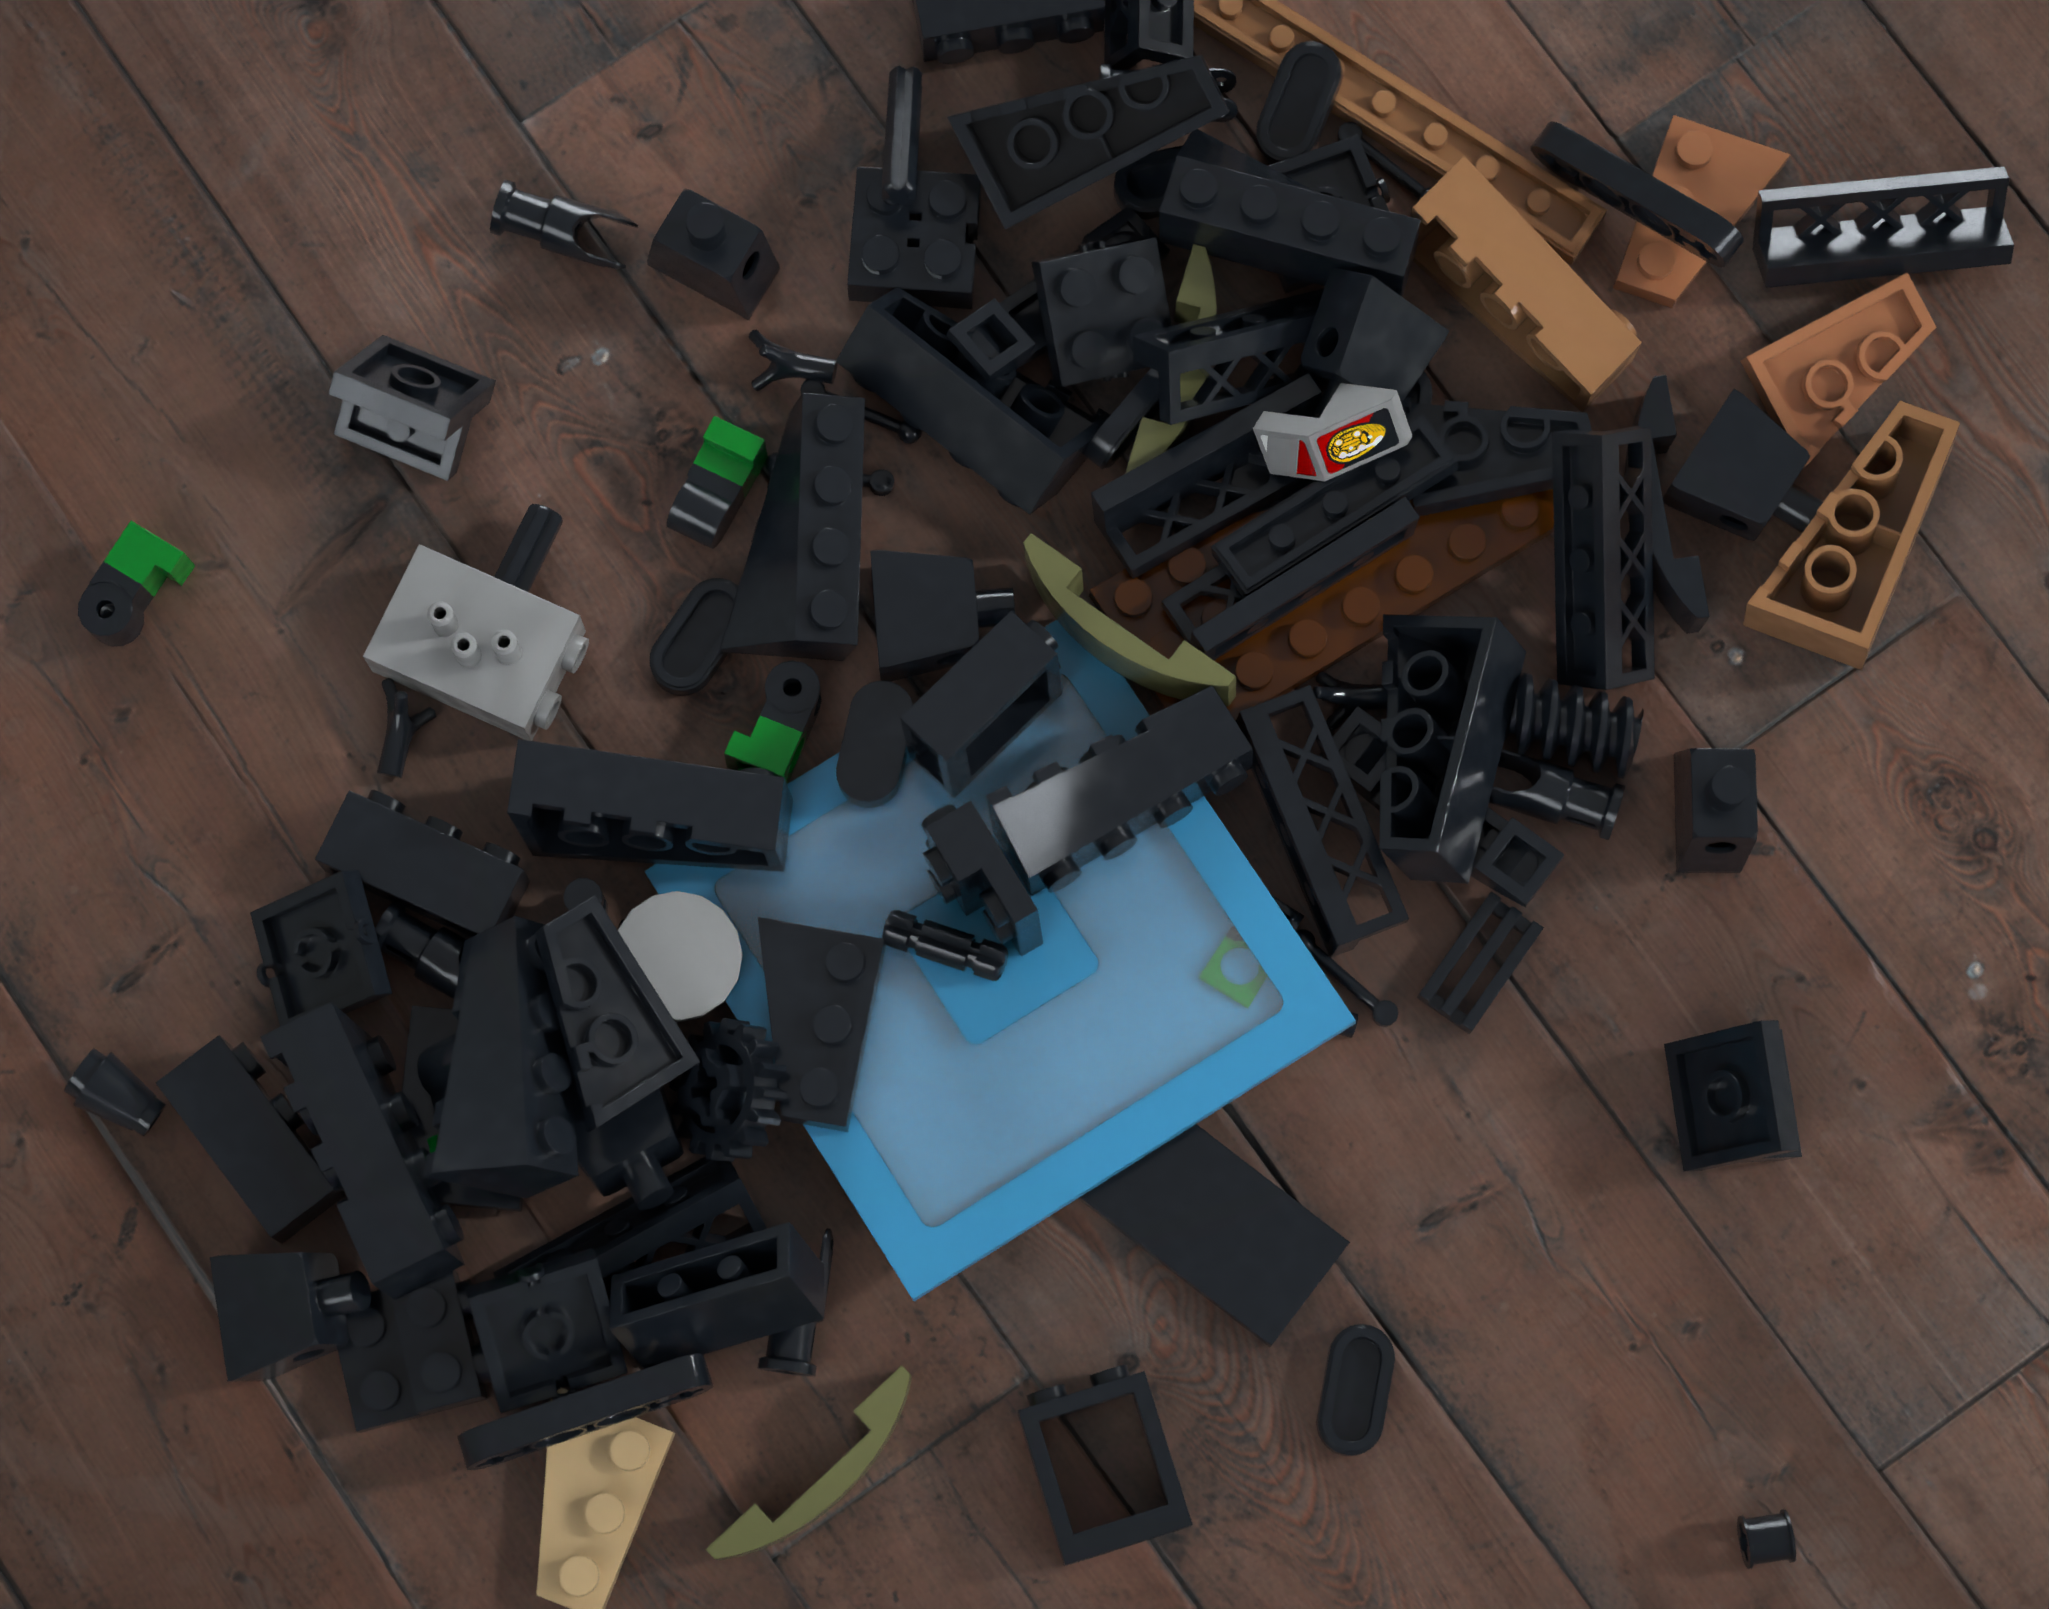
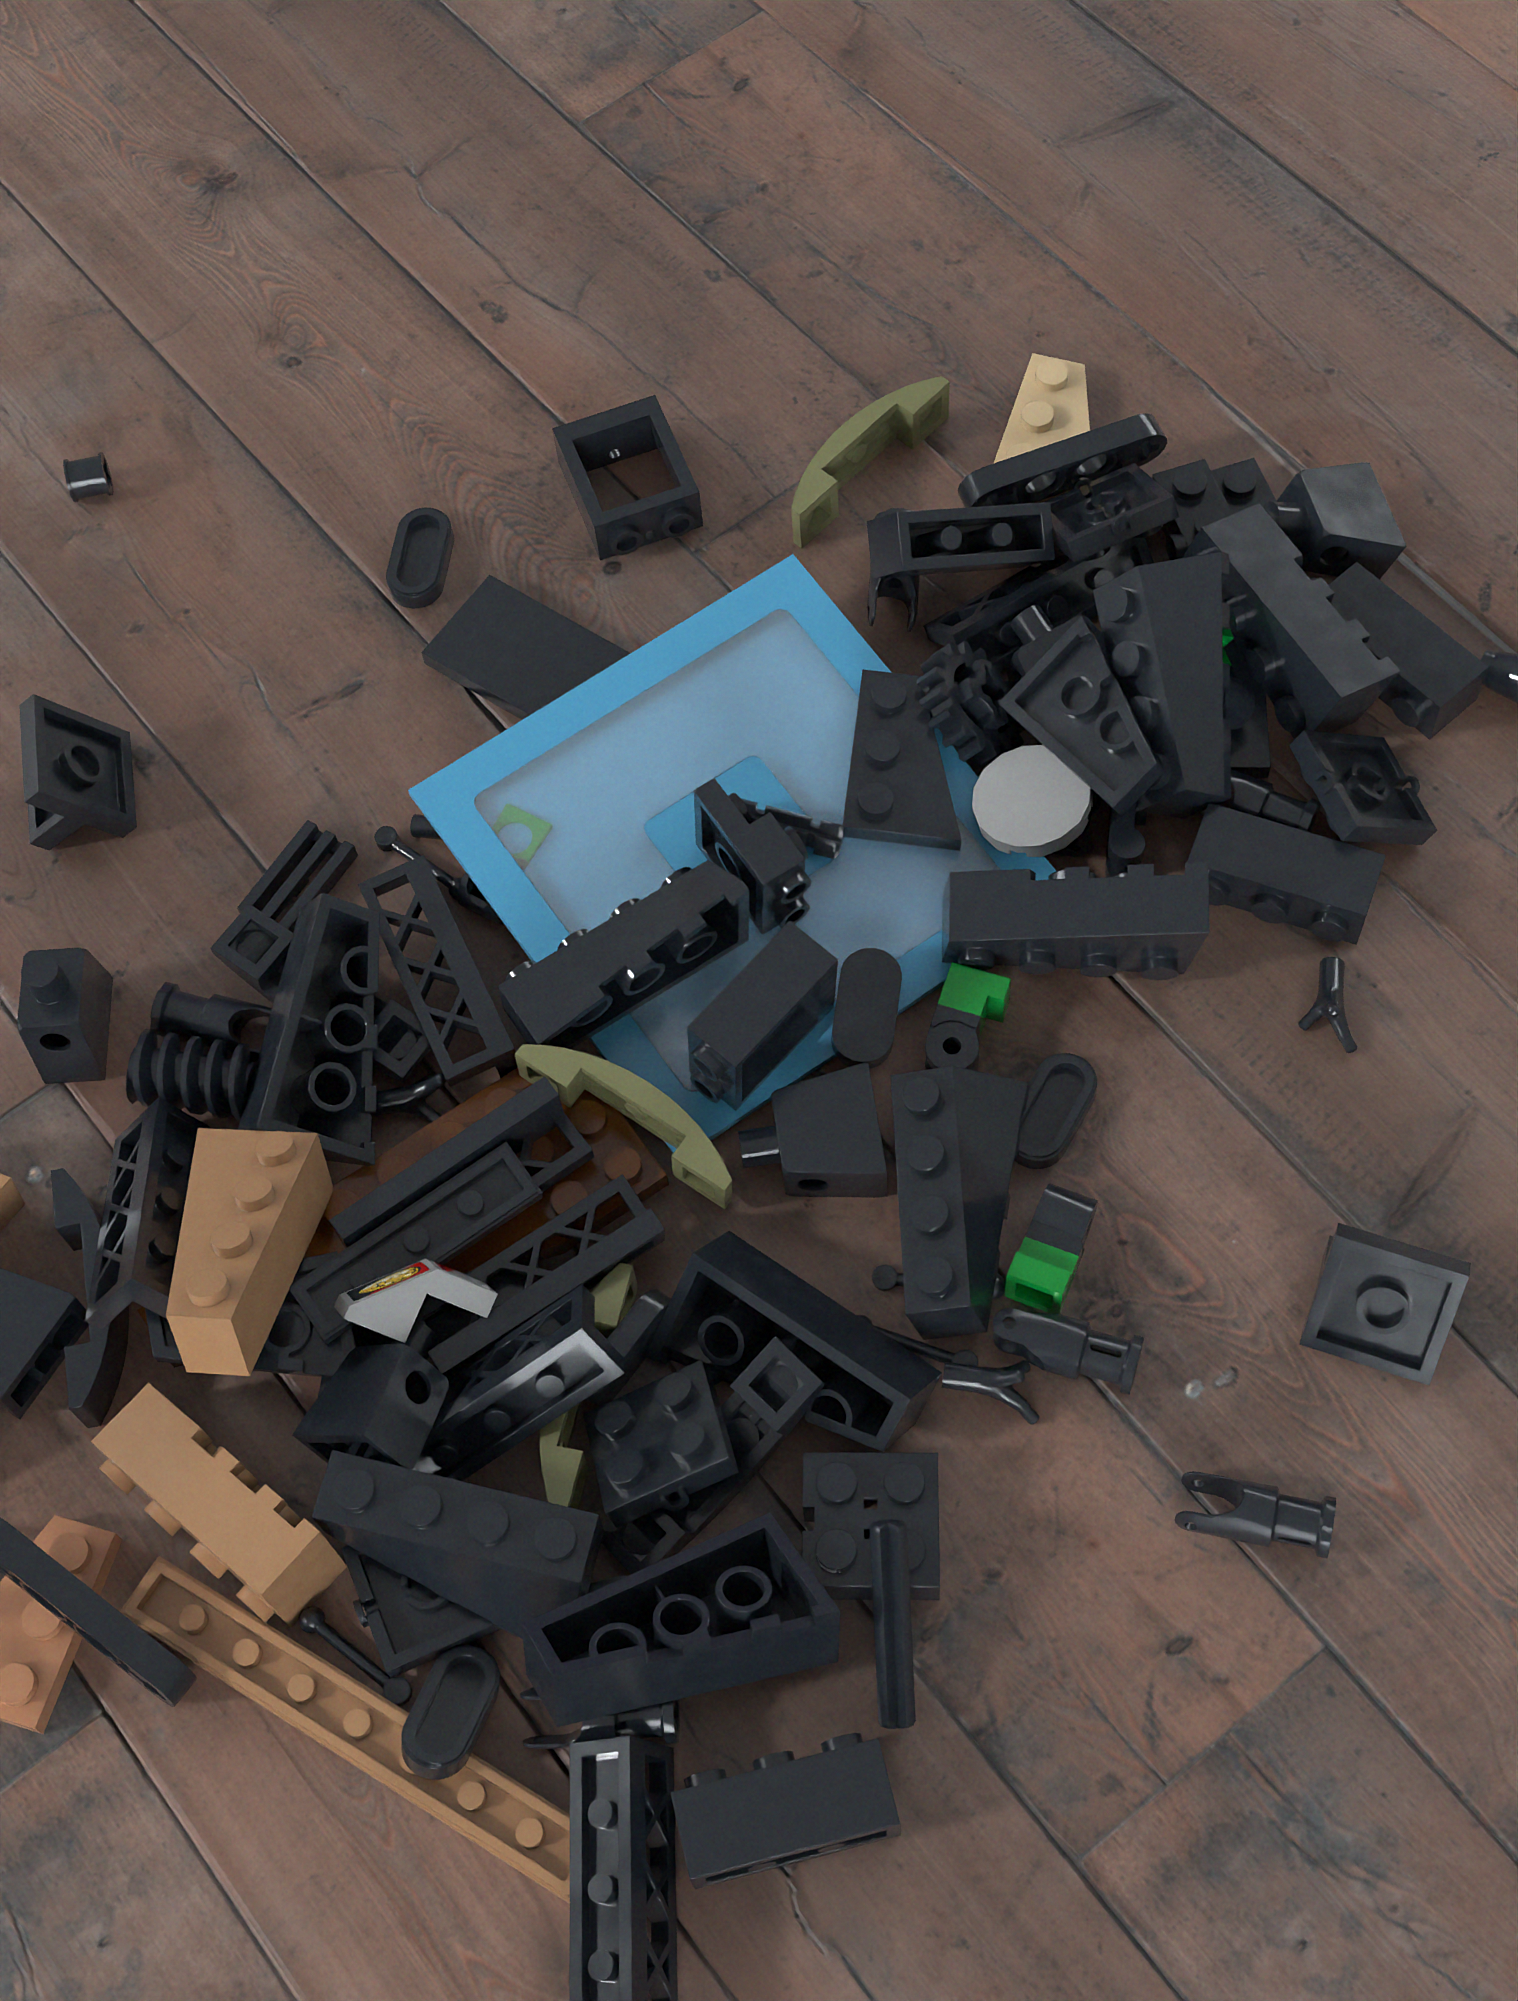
camera: 175 degrees left, 15 degrees down
light grey piece [363,504,589,741] -> none
black torso [647,188,780,320] -> none
none -> medium nougat wedge [166,1128,334,1376]
none -> black piece [993,1308,1144,1395]

